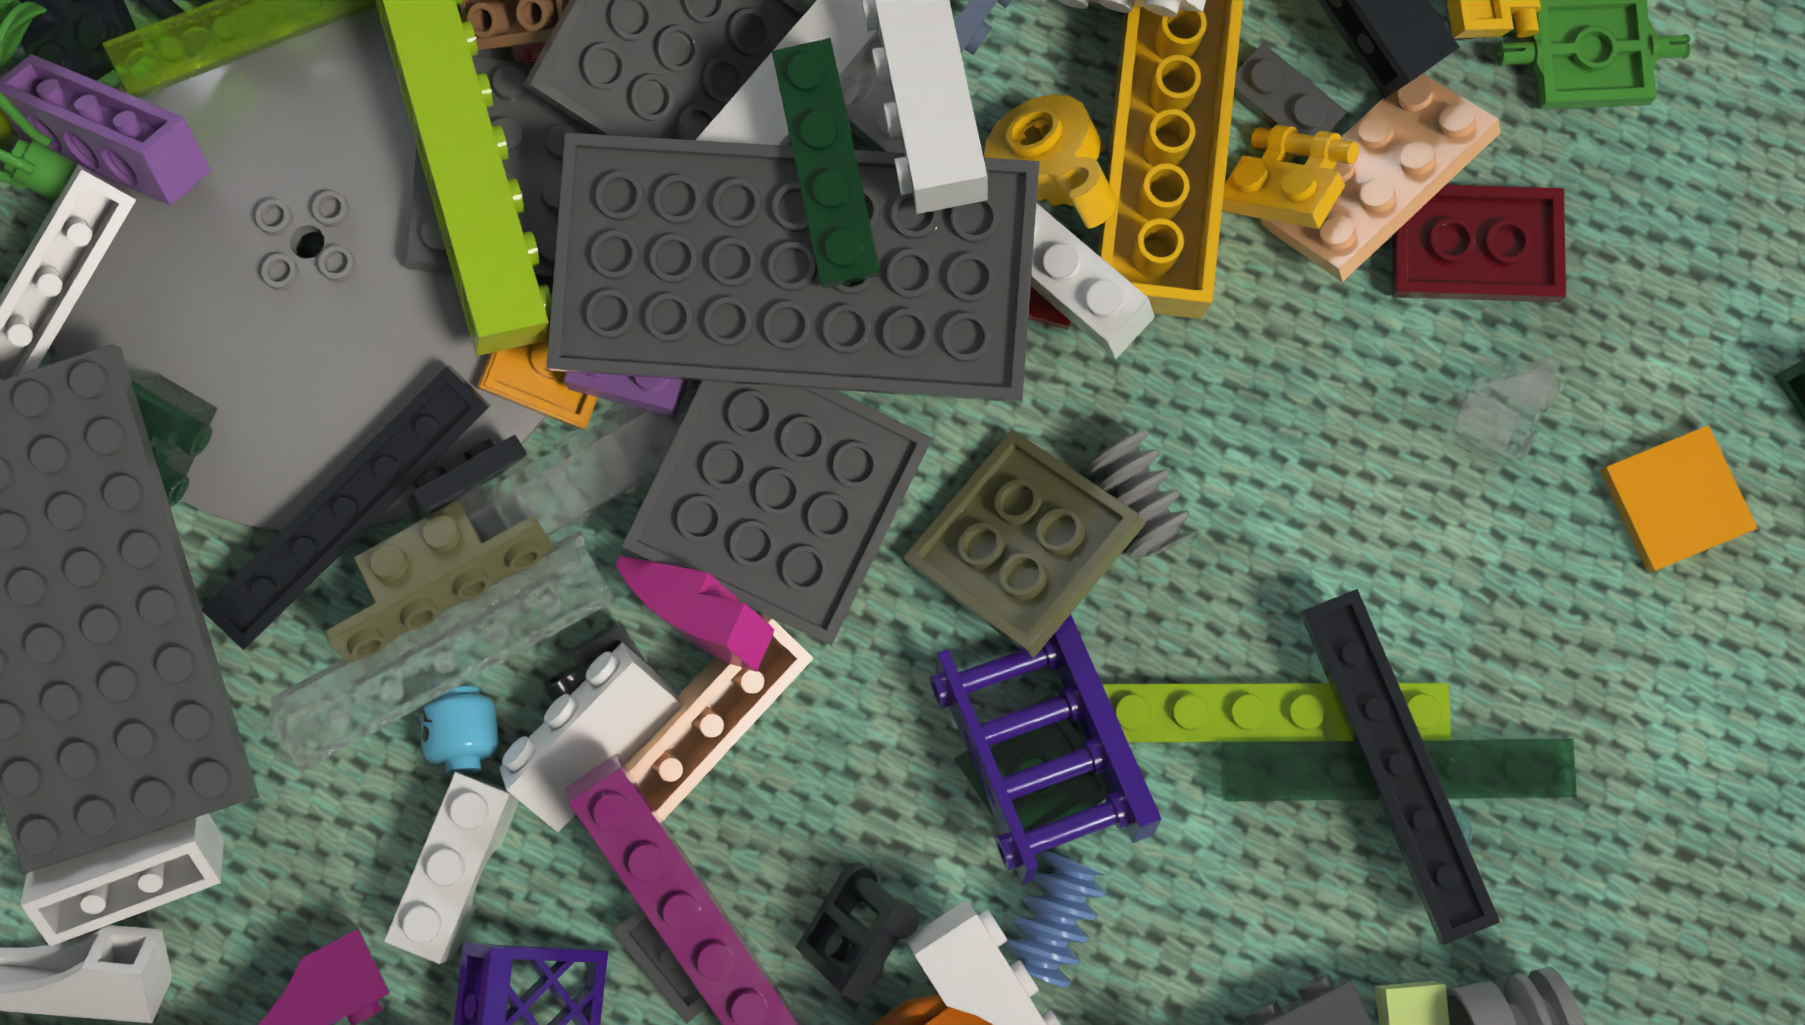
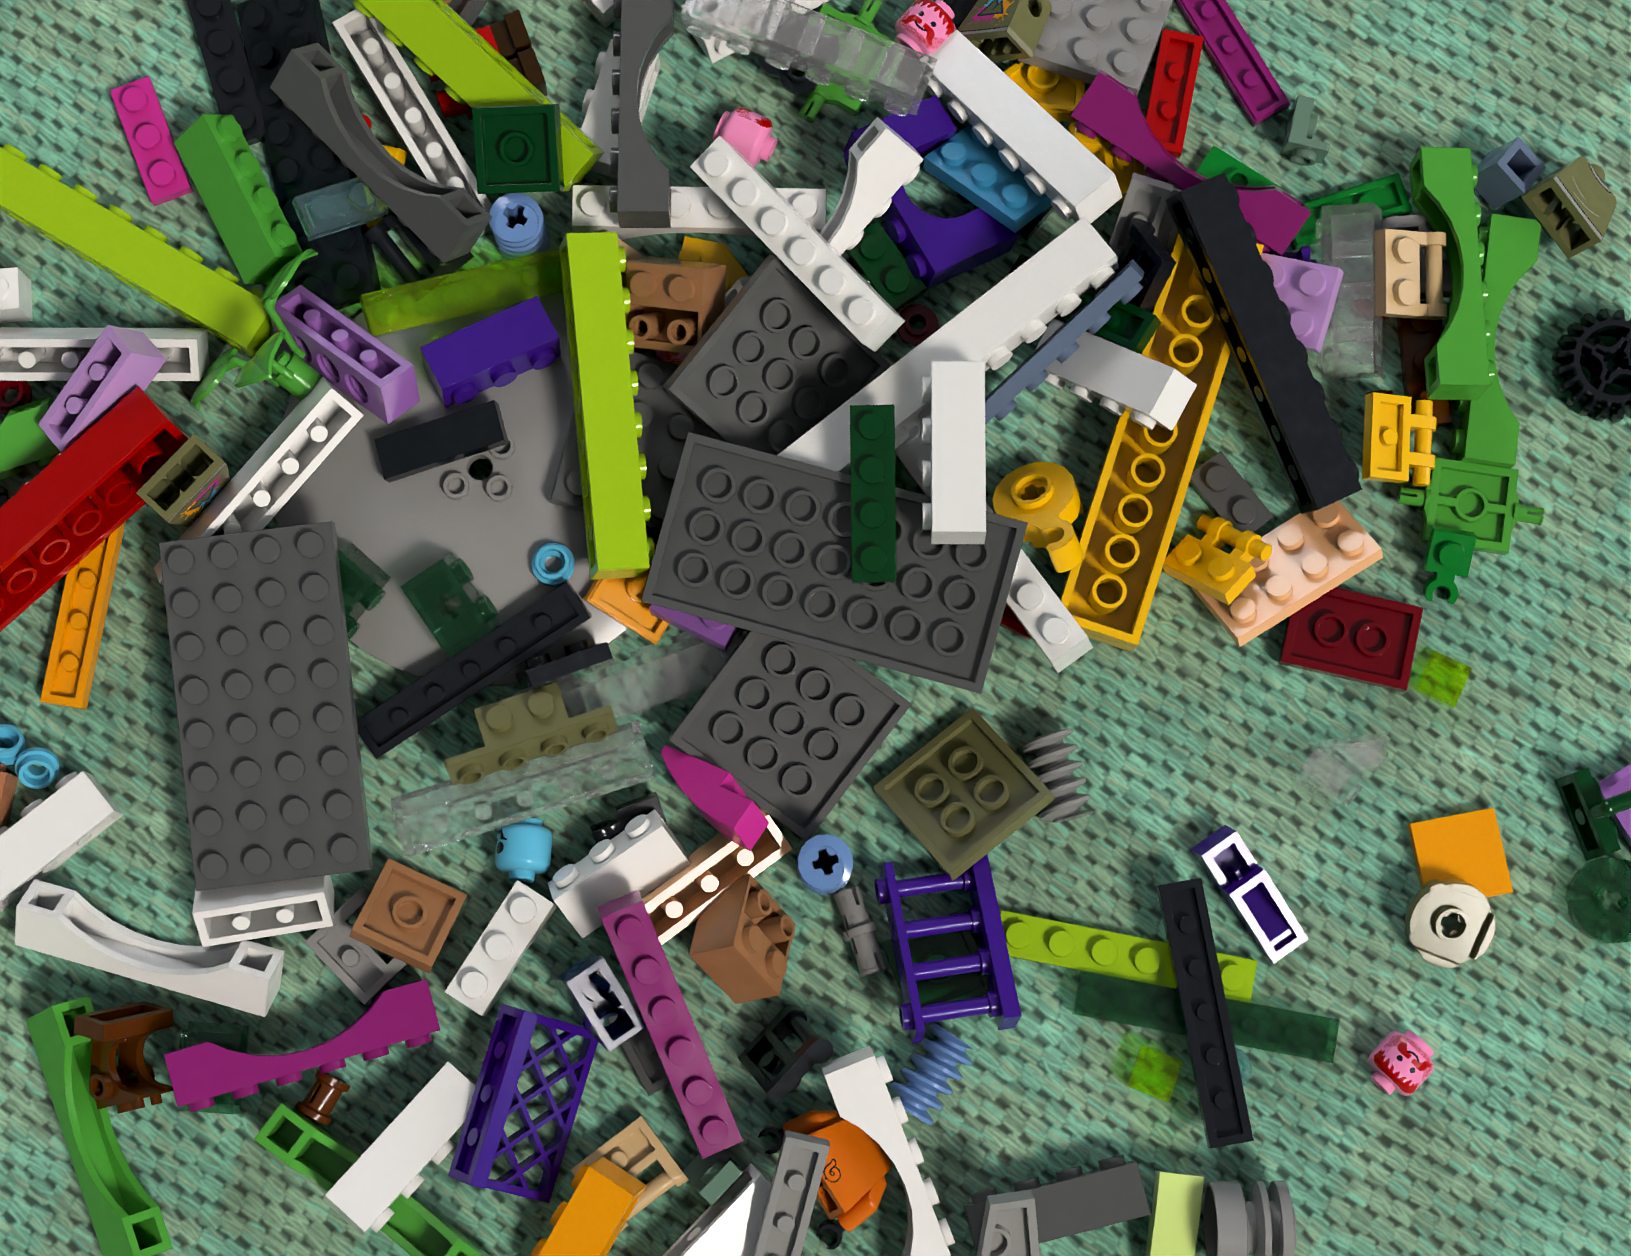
camera: 10 degrees right, 0 degrees up
none -> light grey plate [305,888,409,1005]
none -> medium nougat plate [349,858,467,973]
none -> black tile [374,400,509,483]
none -> clear green brick [400,553,499,659]
none -> dark purple brick [420,296,561,408]
none -> medium azure plate [531,543,575,586]
none -> torso [555,954,646,1052]
none -> medium nougat slope [689,874,795,1004]
none -> medium blue piece [797,834,853,895]
none -> light grey pin [833,886,887,978]
none -> clear neon green plate [1126,1045,1184,1103]
none -> dark purple slope [1191,825,1308,964]
none -> bright pink head [1368,1030,1434,1096]
none -> plate [1405,879,1496,968]
none -> clear neon green tile [1414,650,1472,708]
none -> green plate [1423,526,1477,604]

